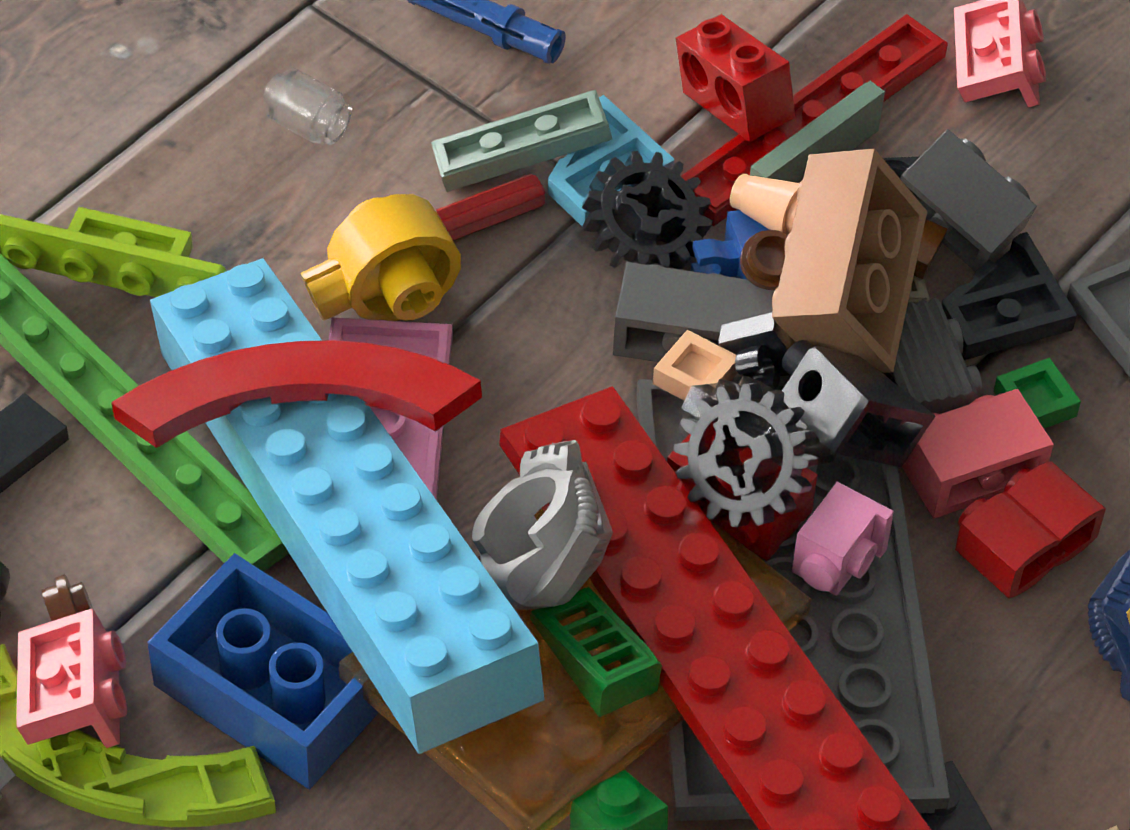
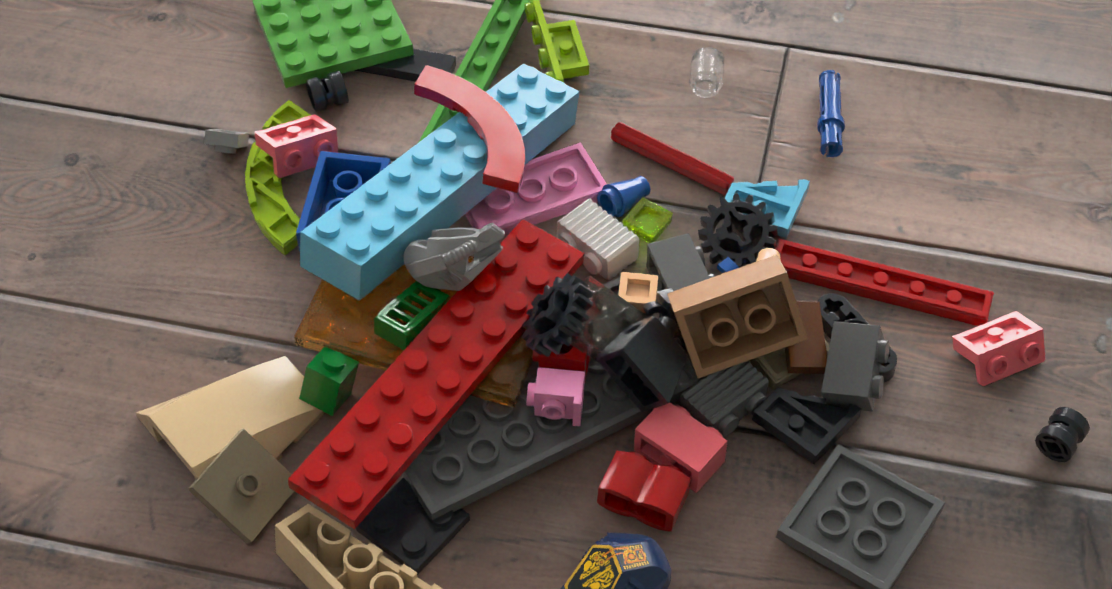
camera: 65 degrees right, 0 degrees up
reddish brown plate [42,574,93,621] -> none
yellow piece [300,194,461,321] -> none
sand green tile [431,90,613,192] -> none
red brick [675,14,796,142] -> none
sand green tile [750,81,885,183] -> none
green plate [993,357,1081,429] -> none
none -> white brick [557,198,639,281]
none -> blue cone [597,176,651,217]
none -> clear neon green plate [623,197,673,243]

